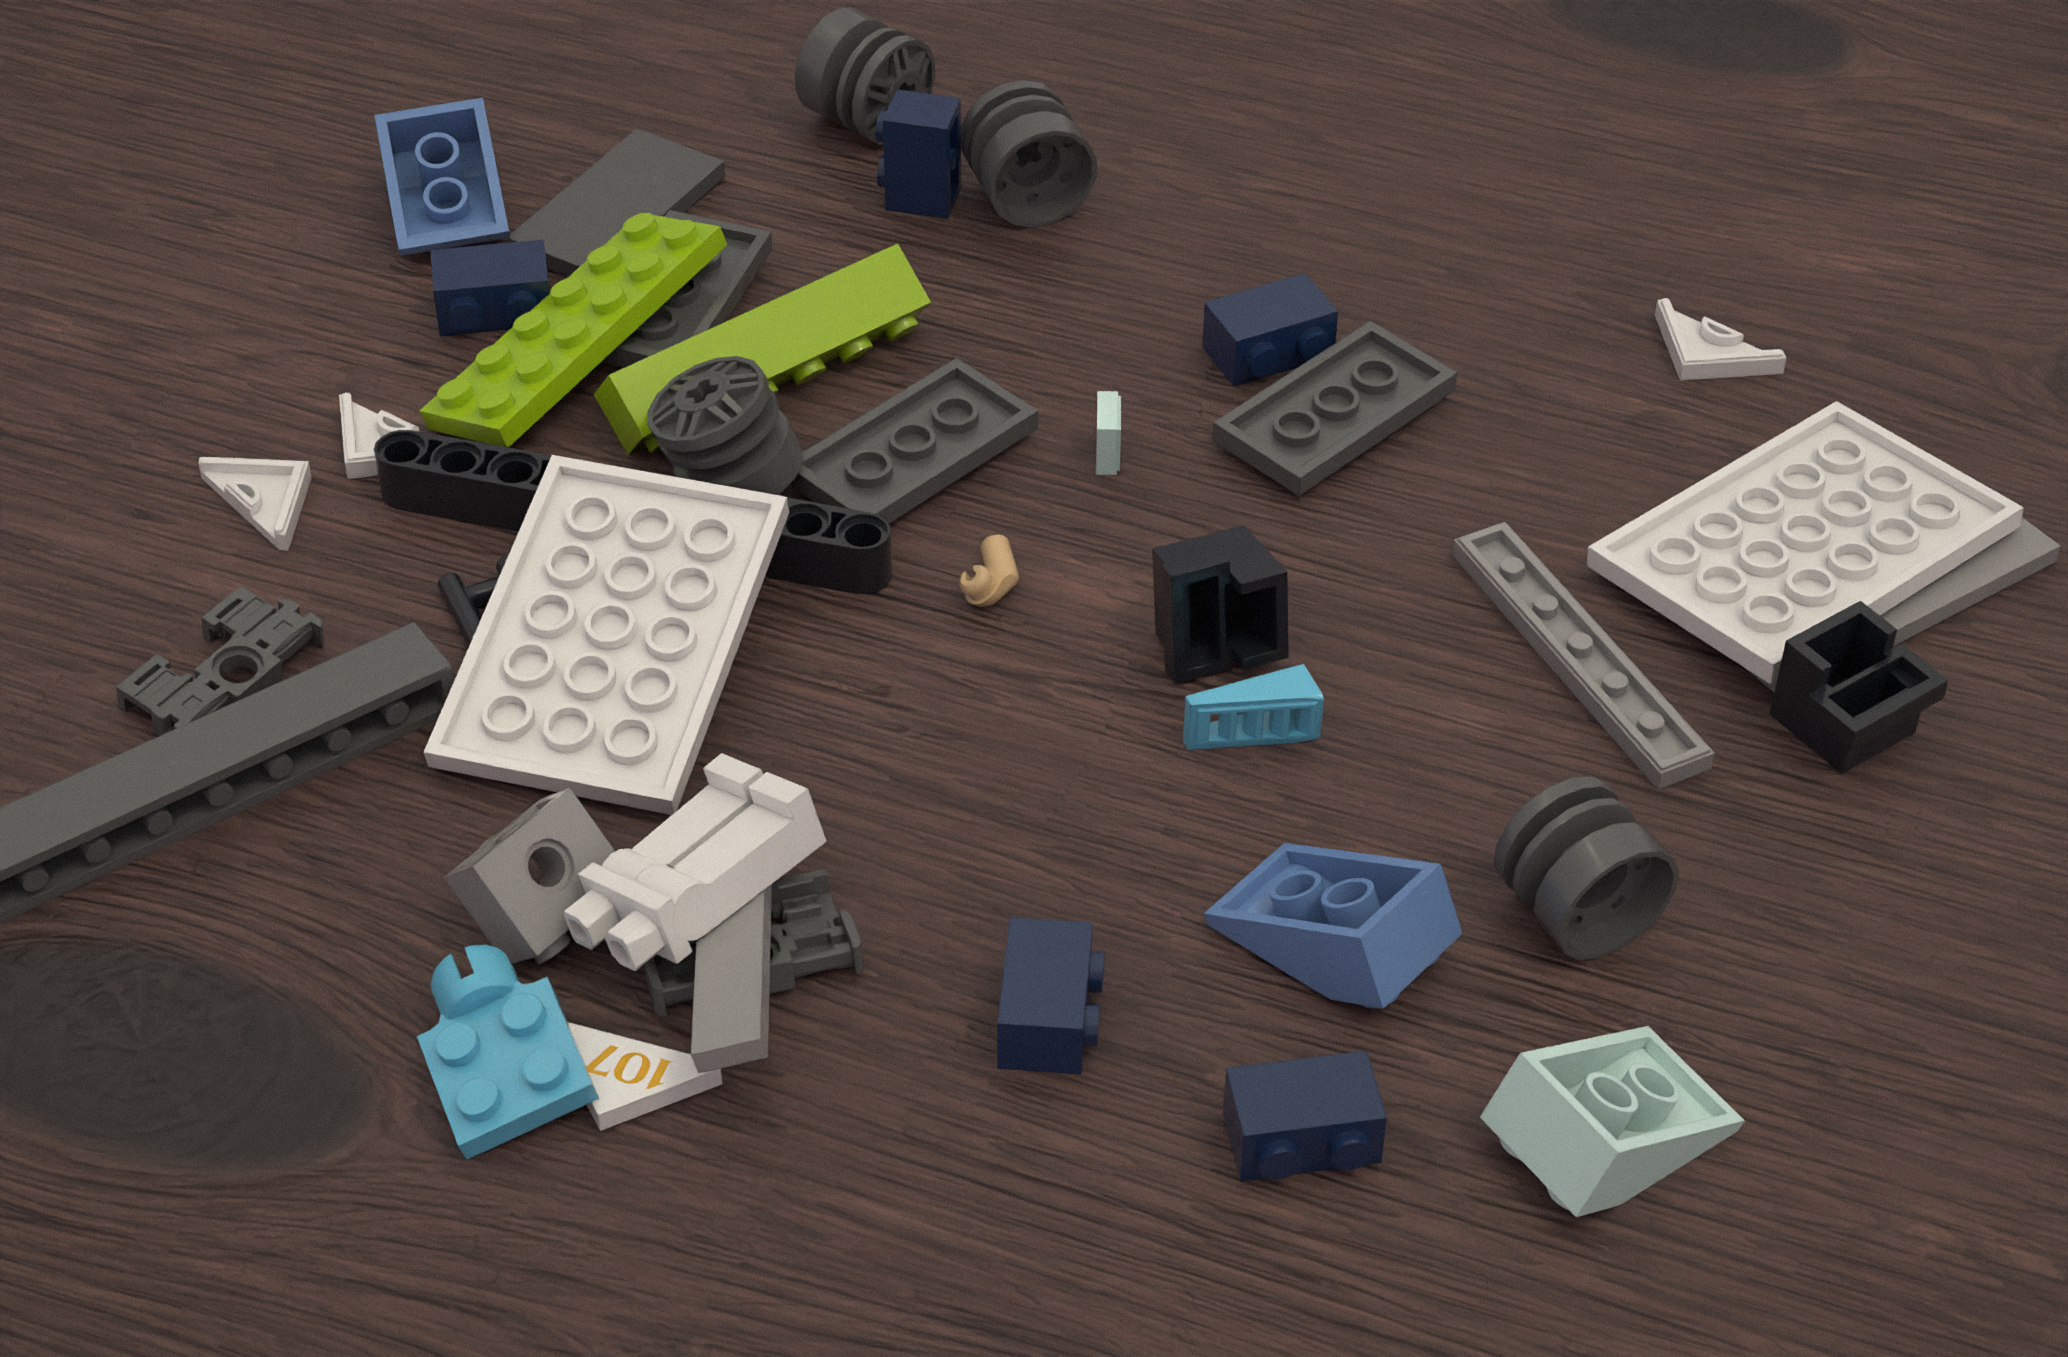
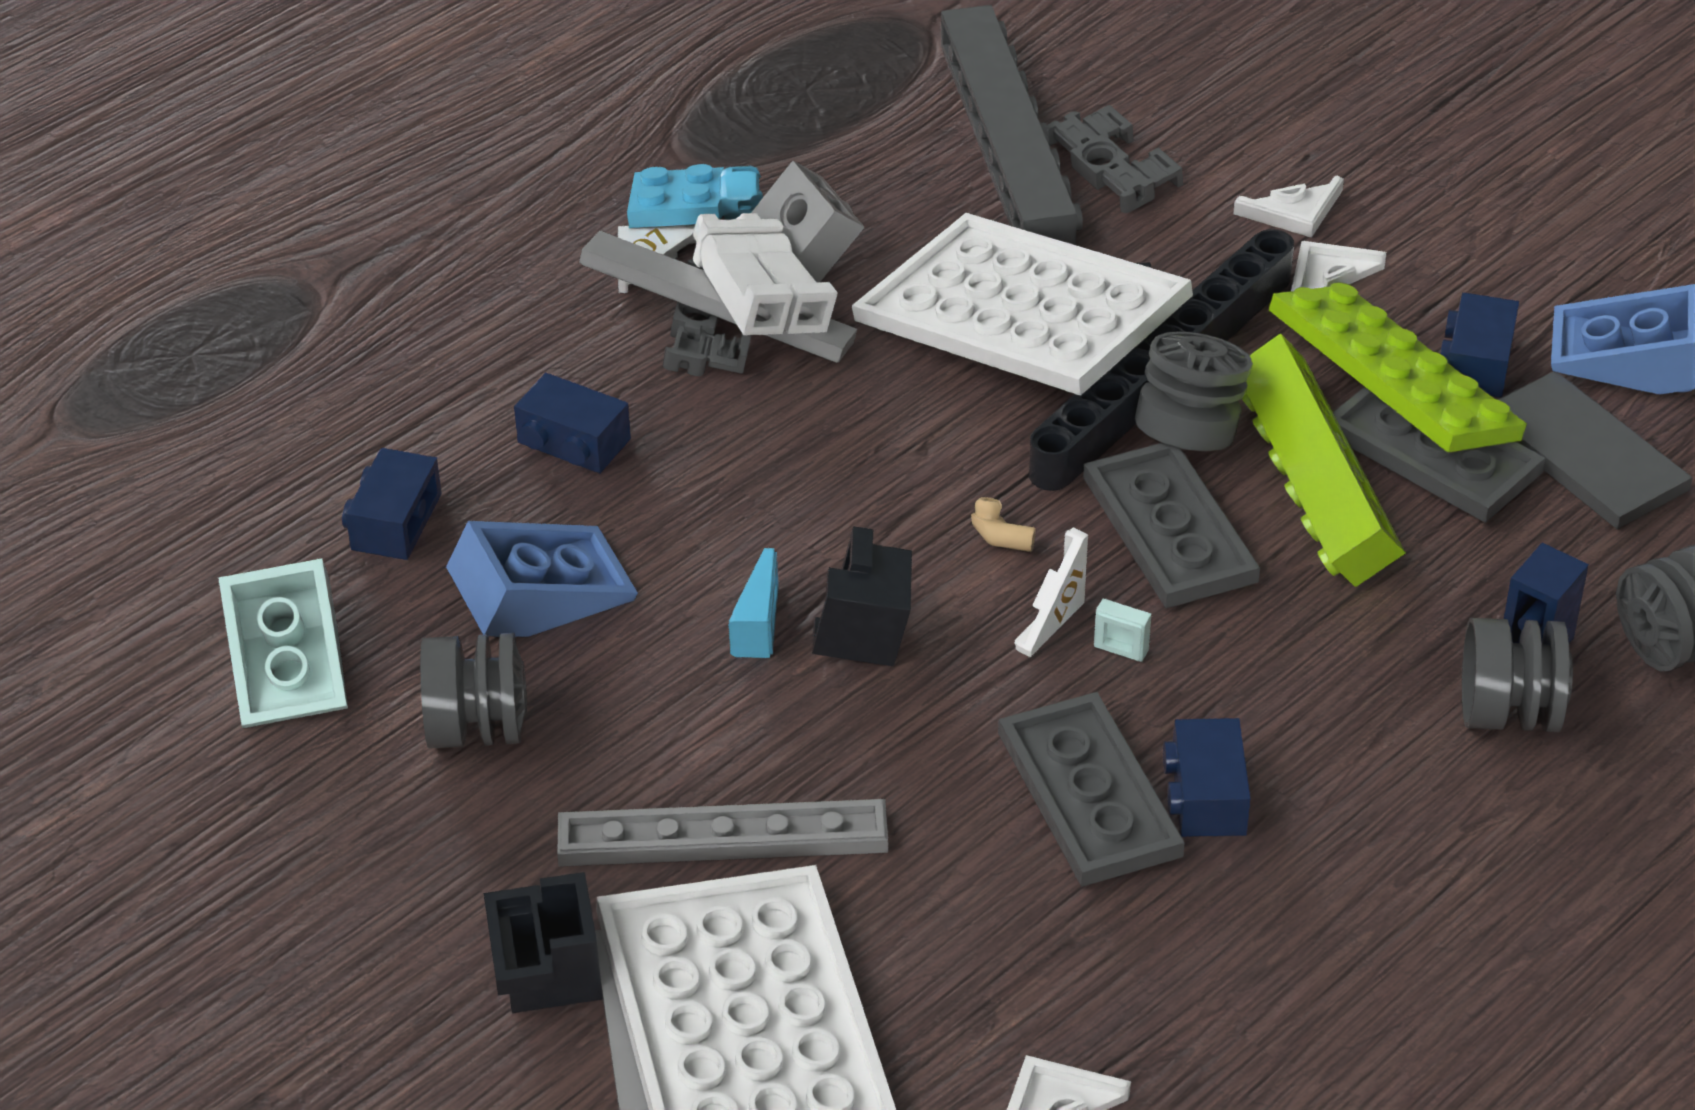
camera: 115 degrees right, 0 degrees up
none -> white tile [1014,527,1088,657]

